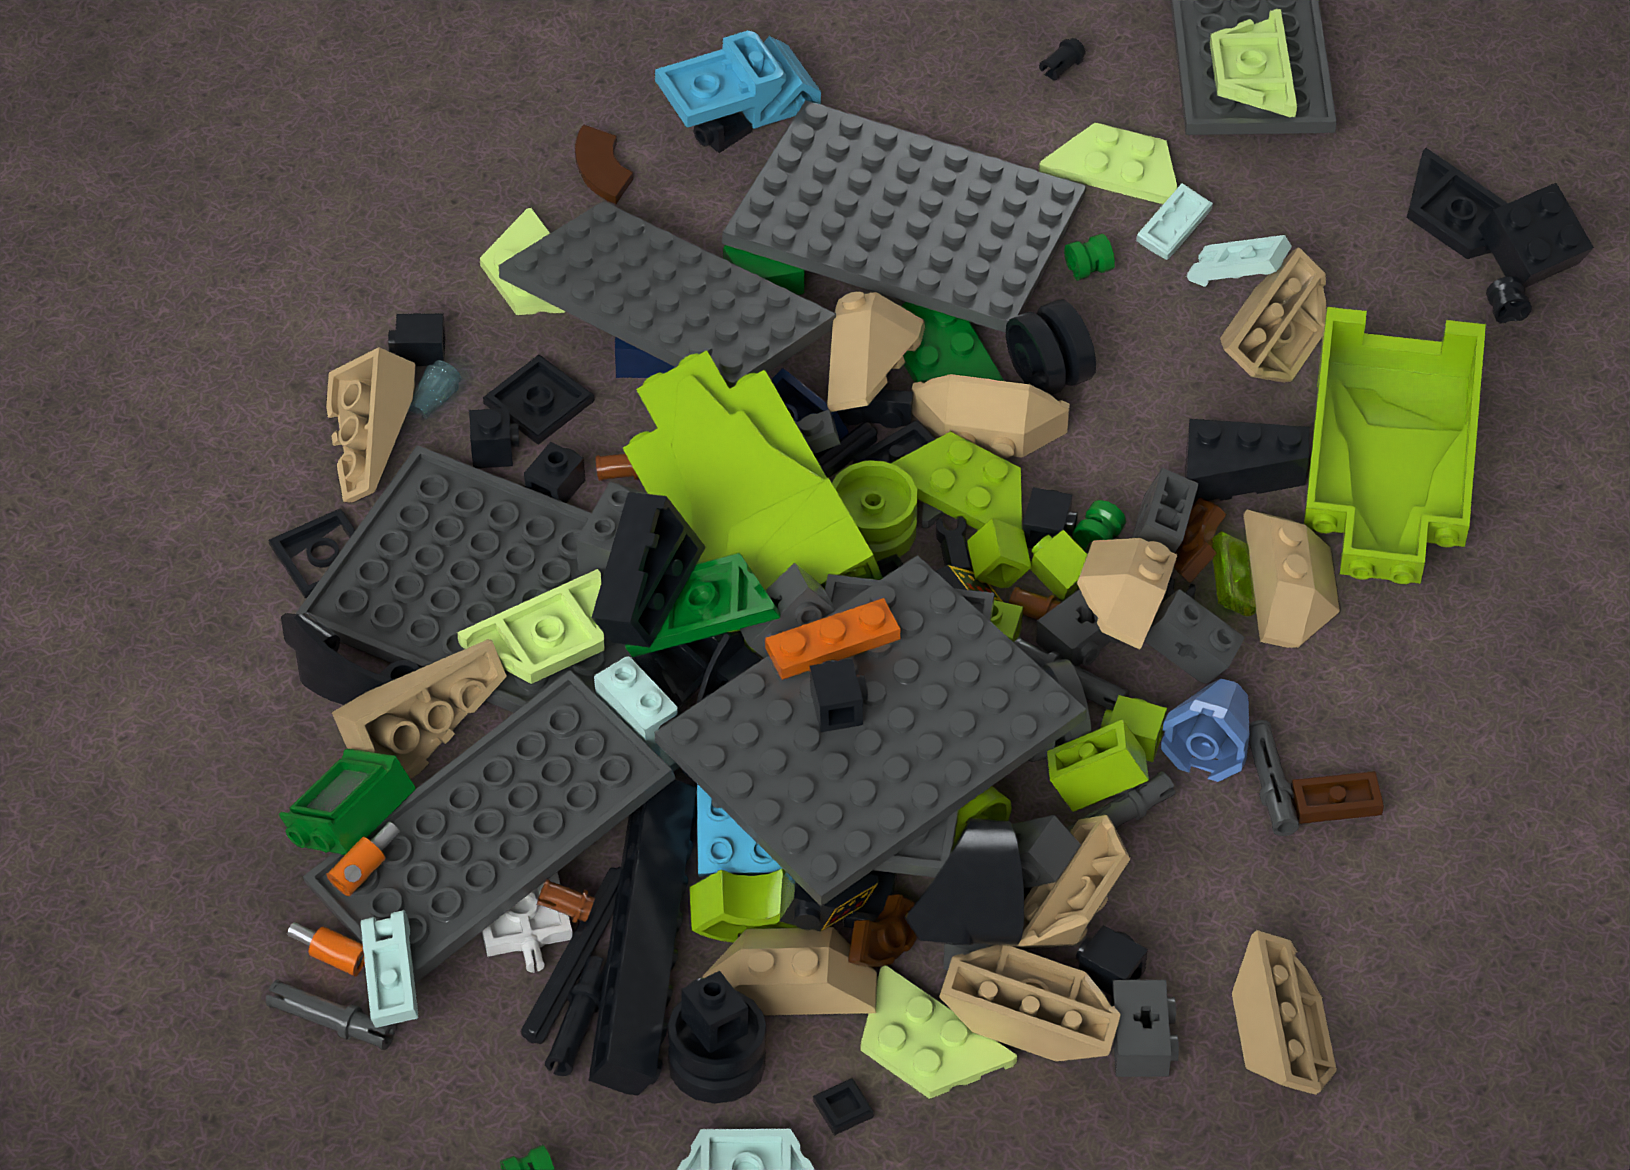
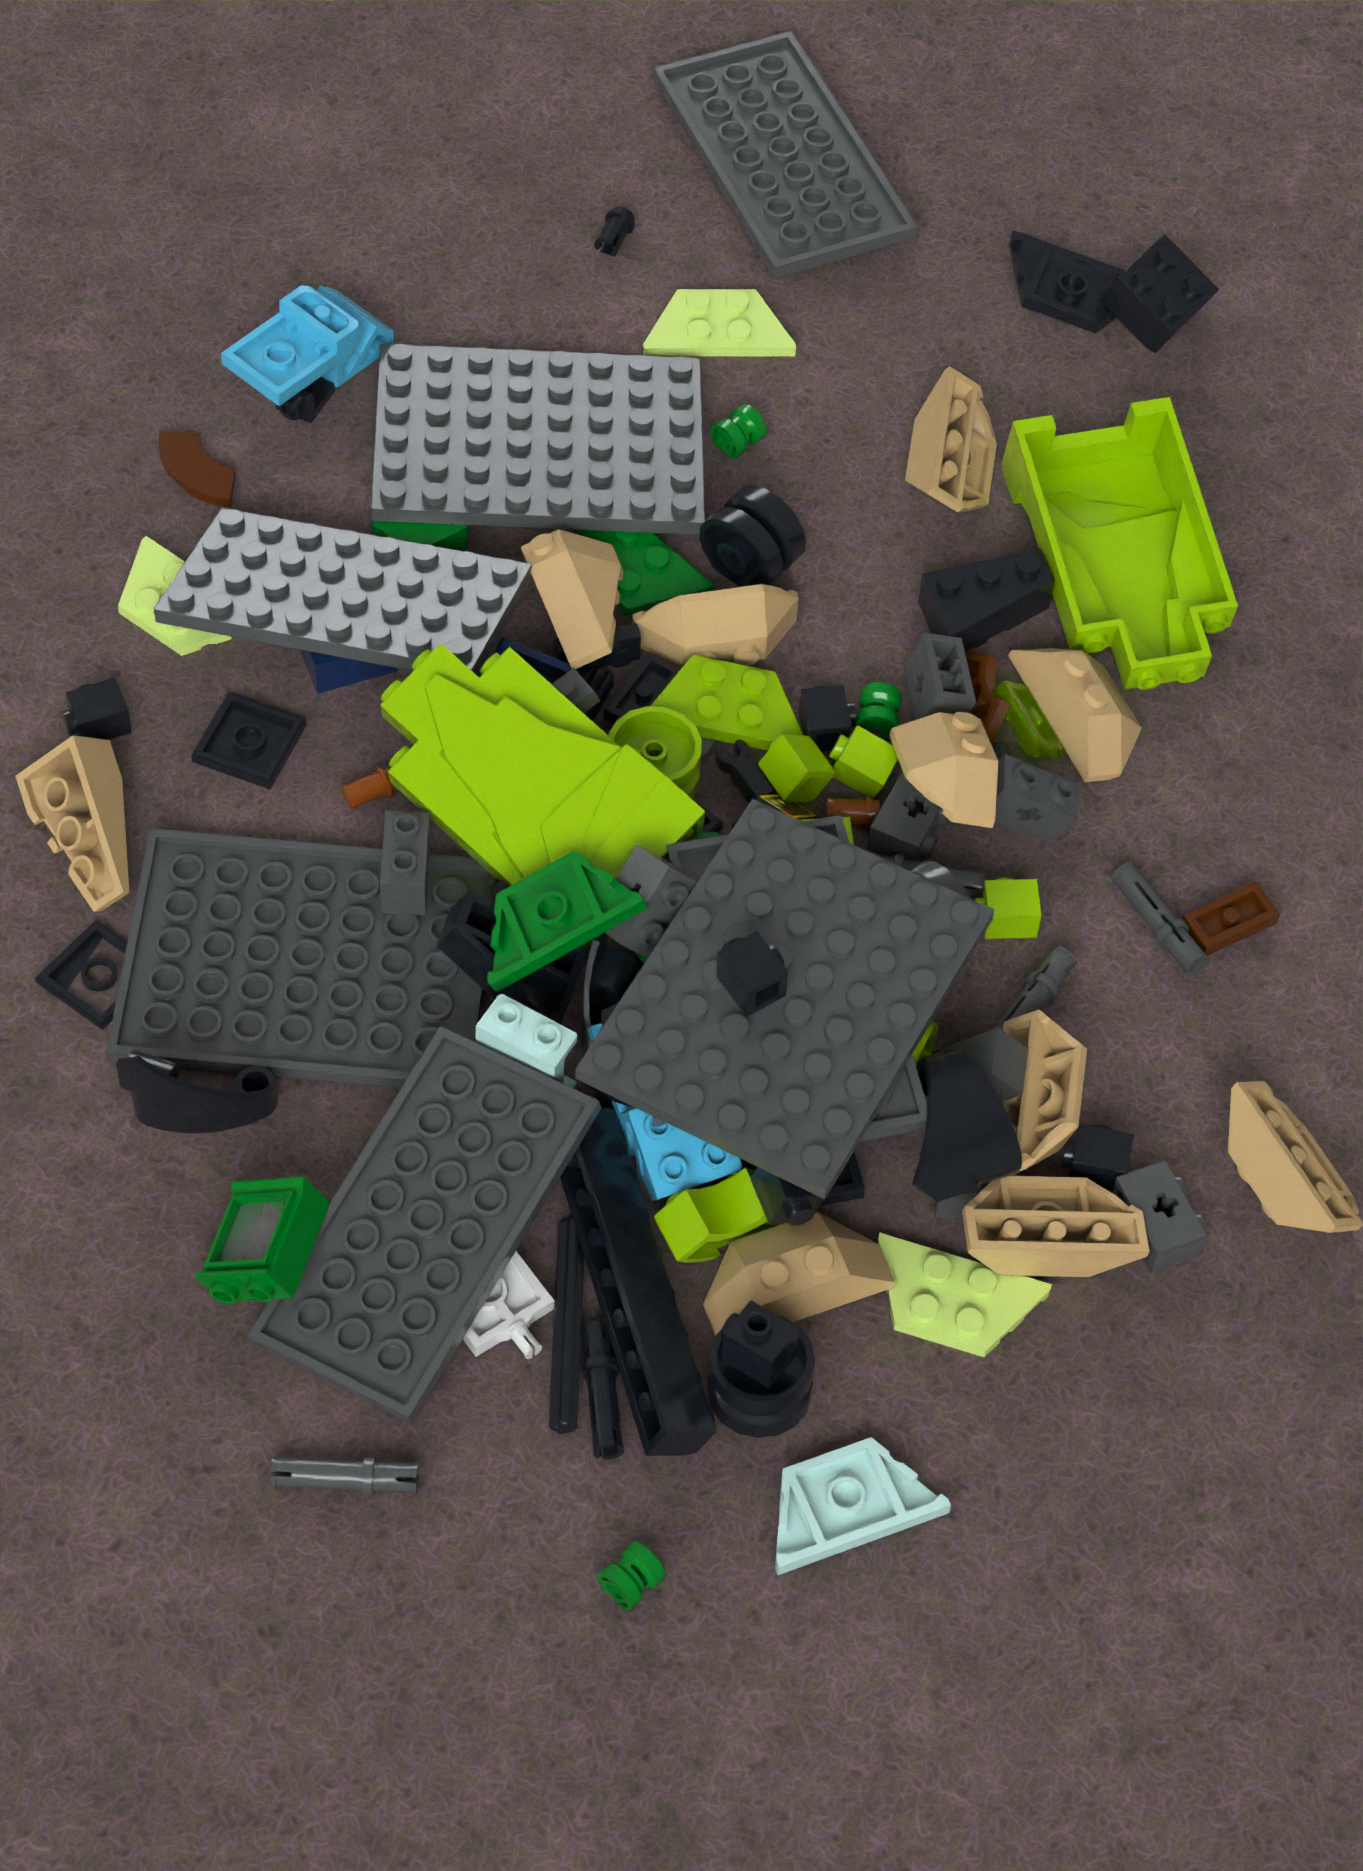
camera: 25 degrees left, 5 degrees up
orange piece [287,922,365,977] -> none
orange piece [327,822,400,897] -> none
tan wedge [332,639,507,779] -> none
light aqua plate [361,910,418,1028] -> none
clear light blue cone [409,360,461,419] -> none
yellowish green wing [457,569,605,684] -> none
black brick [469,408,520,468] -> none
black brick [524,442,585,503] -> none
dark orange pin [536,878,595,923] -> none
black wedge [591,492,706,648] -> none
orange plate [765,598,900,680] -> none
black tile [813,1078,874,1136] -> none
reddish brown tile [848,894,917,967] -> none
lime brick [1047,719,1149,812] -> none
light aqua plate [1136,183,1213,260] -> none
medium blue cone [1161,679,1250,782] -> none
light aqua plate [1187,235,1292,287] -> none
yellowish green wing [1210,9,1297,117] -> none
black wheel [1486,276,1532,324] -> none

